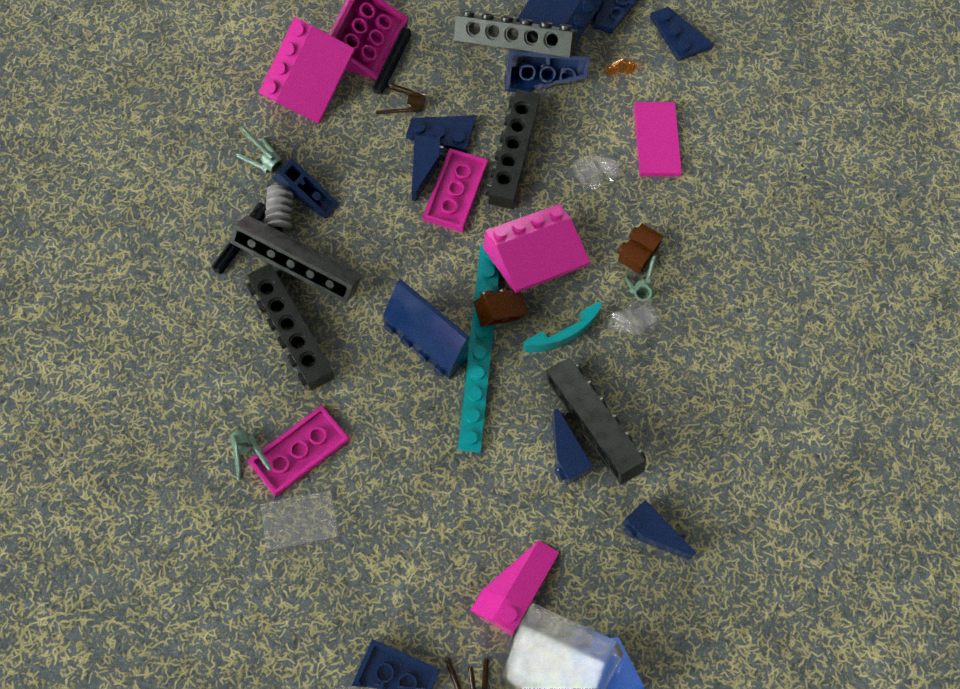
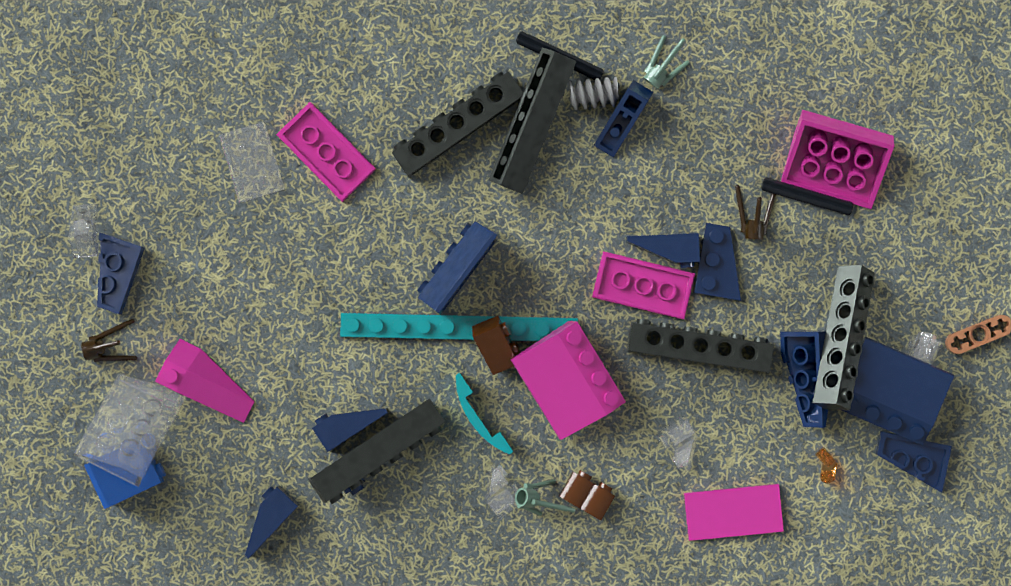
camera: 90 degrees right, 20 degrees up
sand green plant [230,430,272,480] -> none
dark pink slope [258,17,356,124] -> none
dark blue wing [650,7,714,62] -> none

